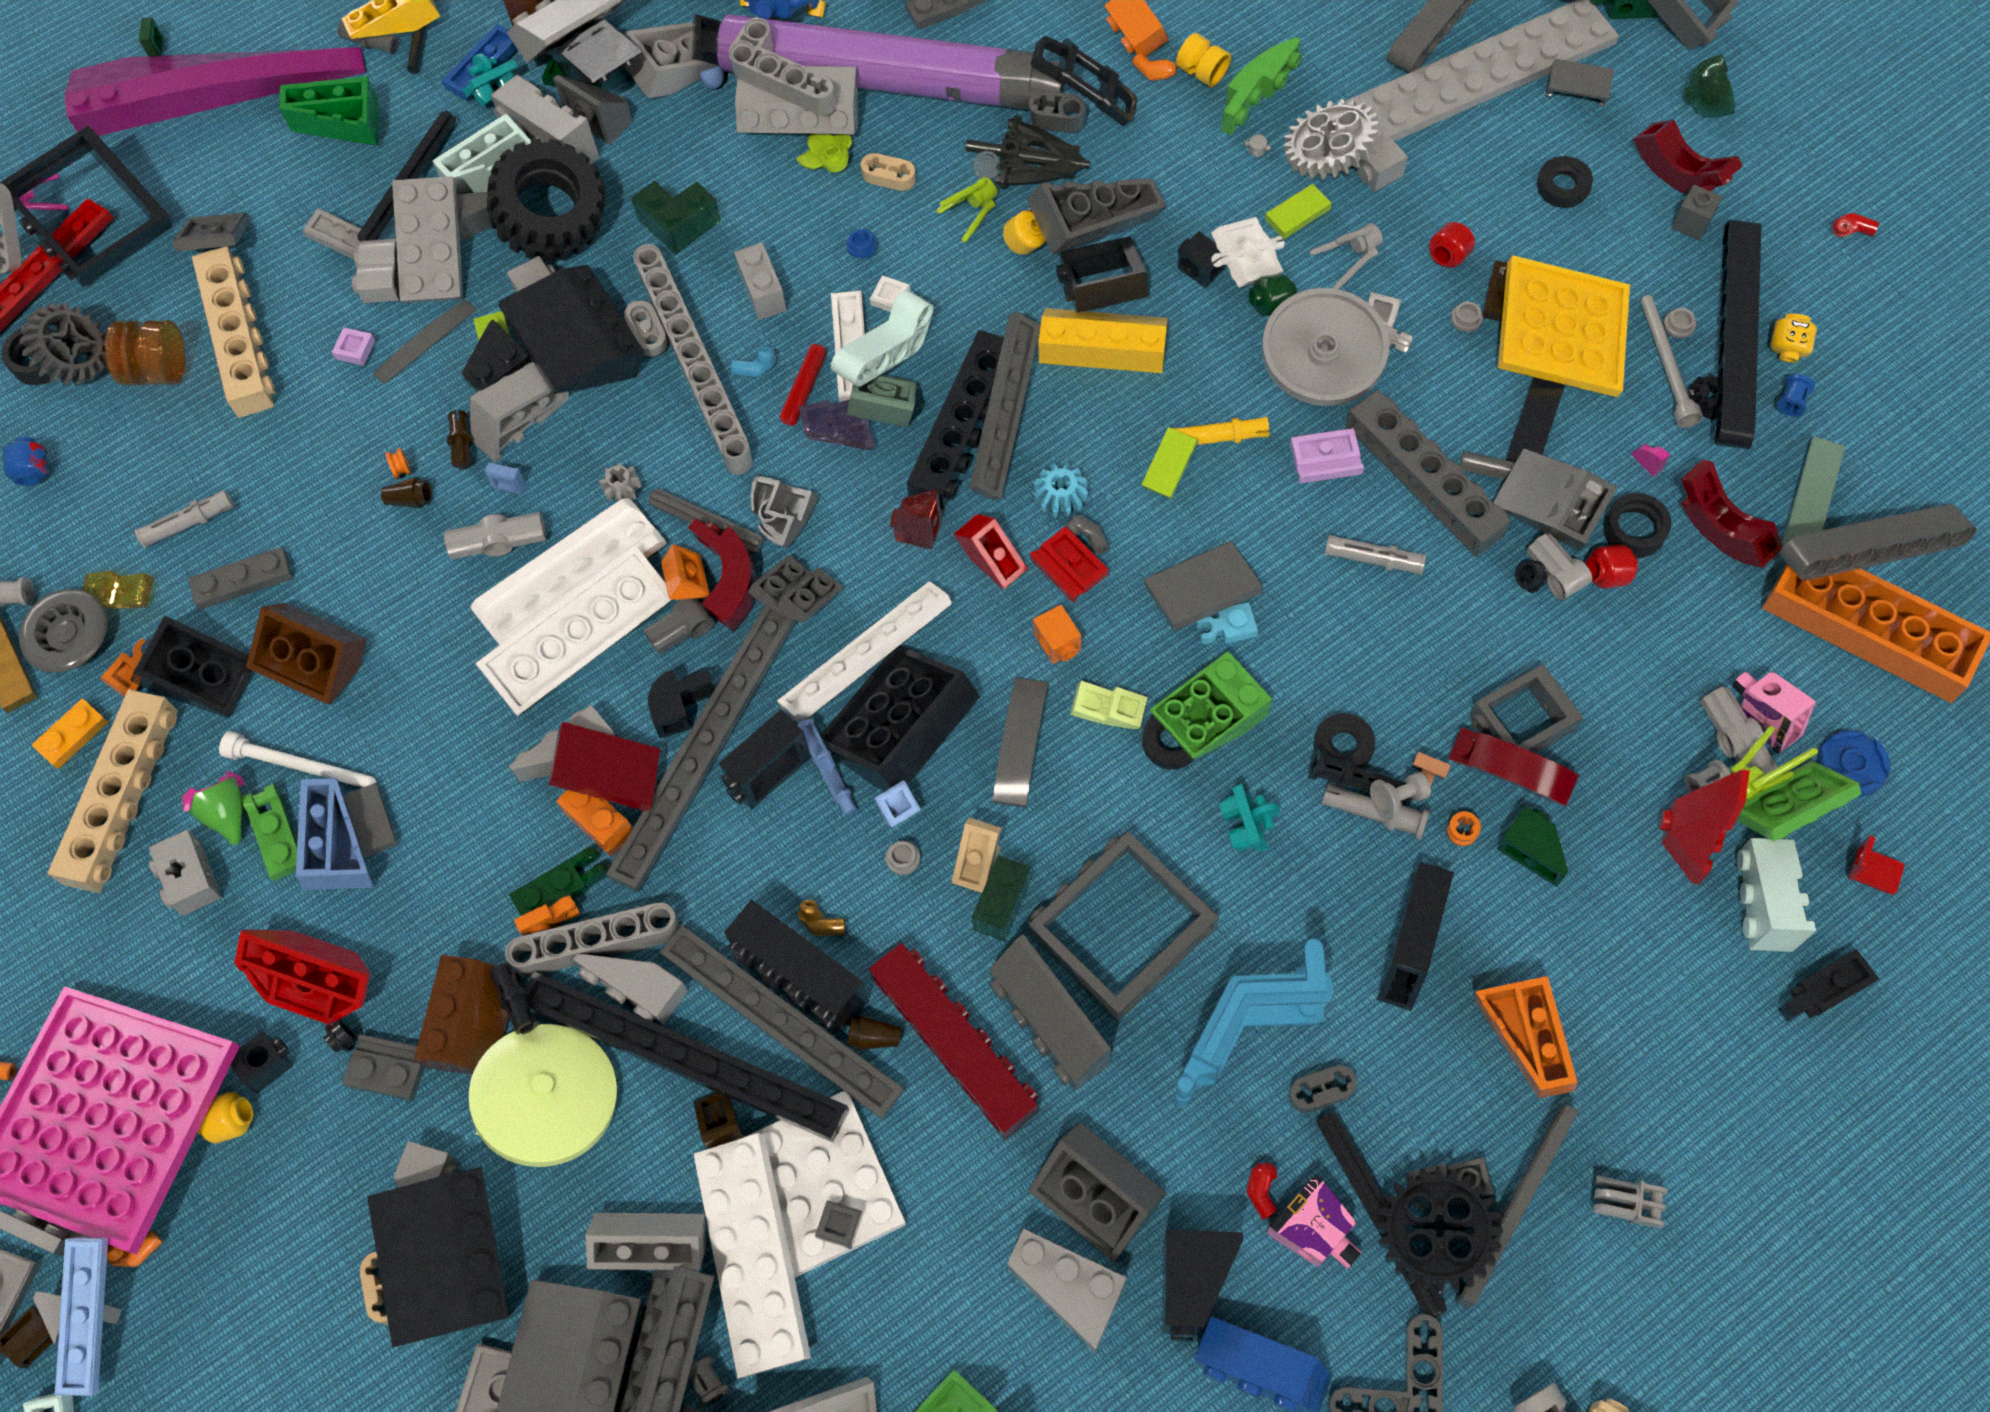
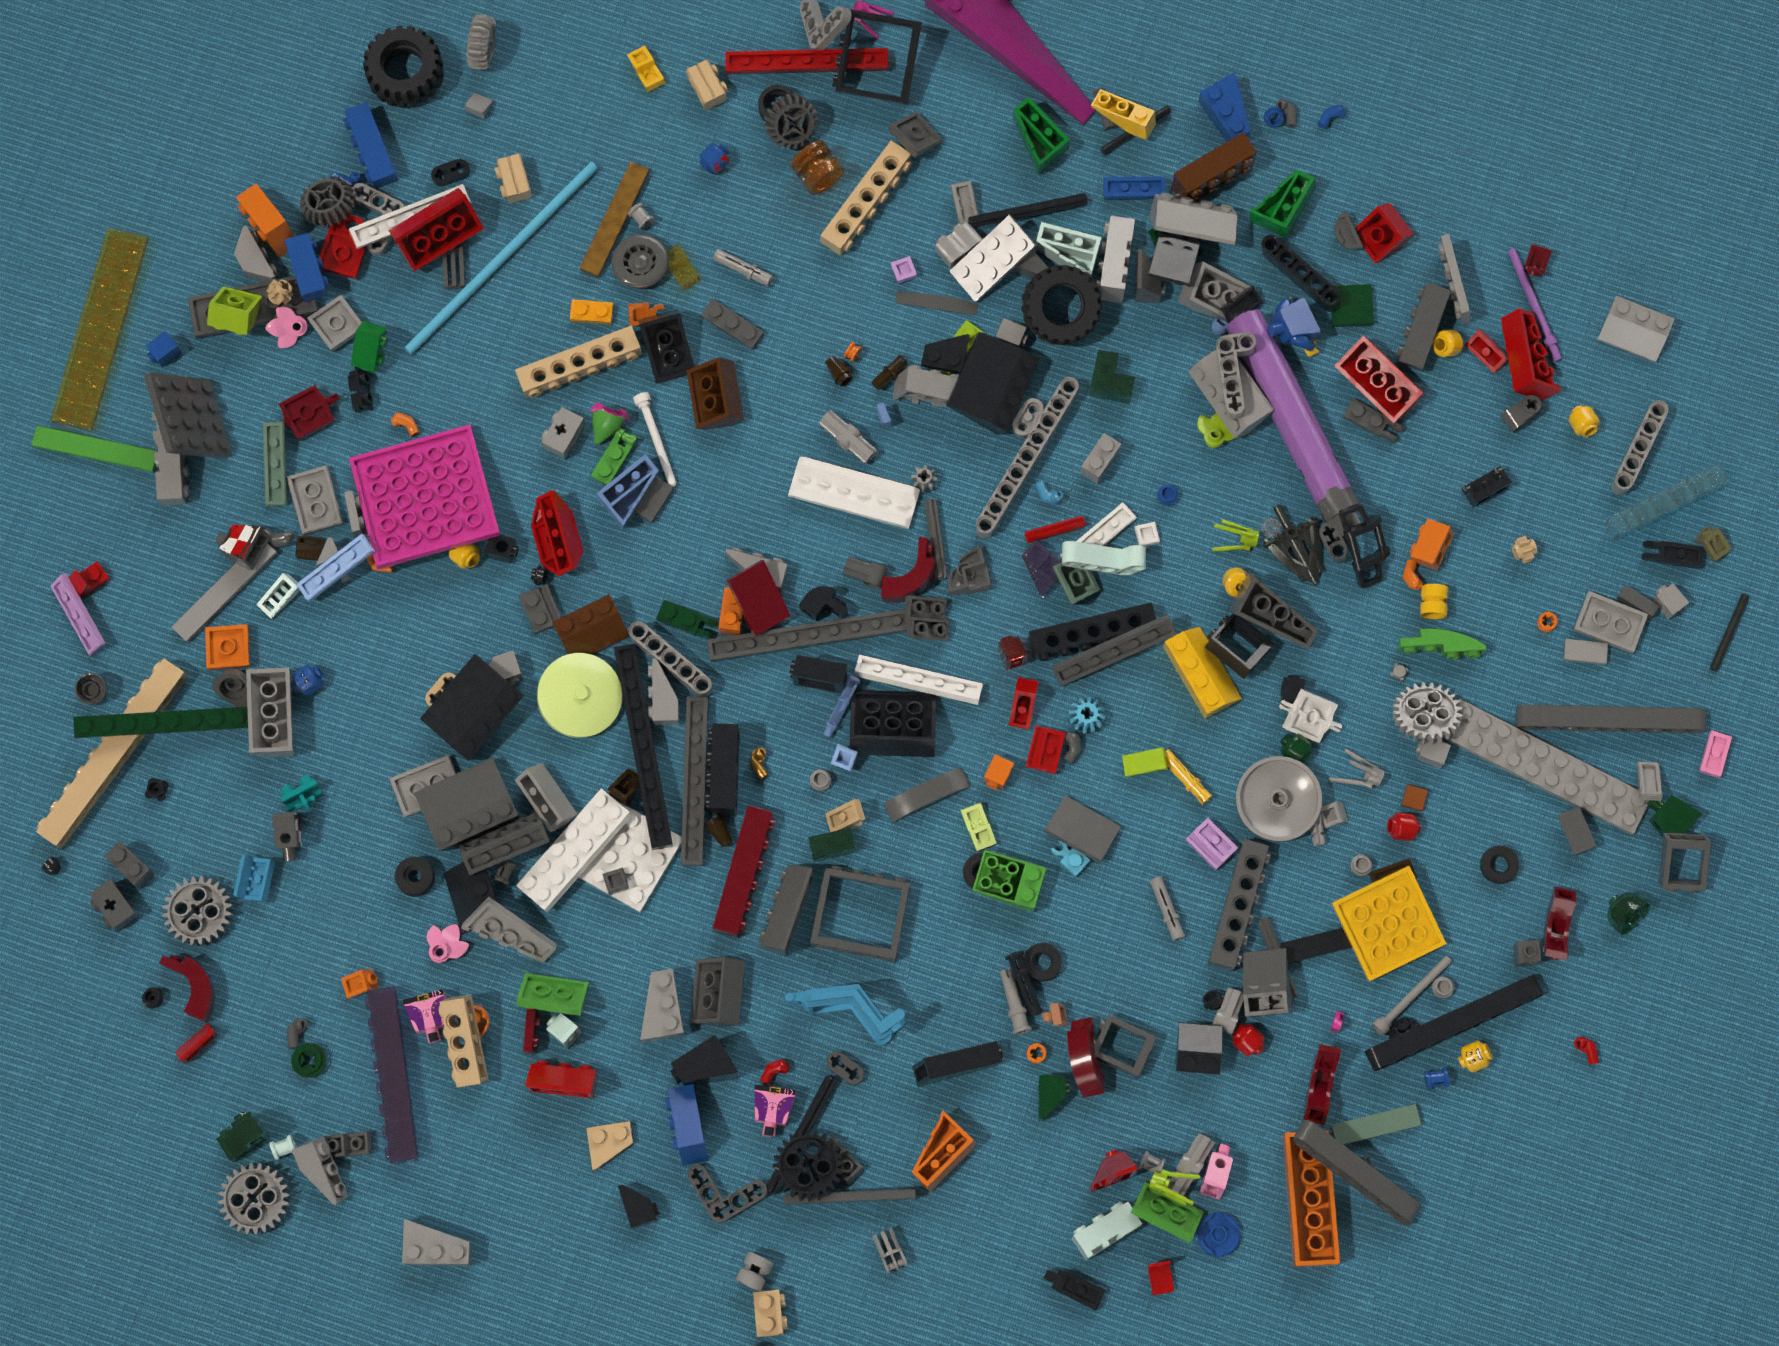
camera: 50 degrees right, 10 degrees up
teal hips [462,53,518,107] -> none
white plate [476,545,672,717] -> none
black pin [489,963,538,1035] -> none
orange plate [514,895,580,936] -> none
orange slope [661,544,710,600] -> none
tan beam [860,153,916,191] -> none
teal hips [1219,784,1280,852] -> none
lime tile [1265,184,1332,239] -> none
light grey piece [1370,772,1431,820] -> none
black tyre [1603,493,1671,558] -> none
none -> slope [1175,1022,1222,1075]
none -> dark orange tile [1401,784,1428,812]

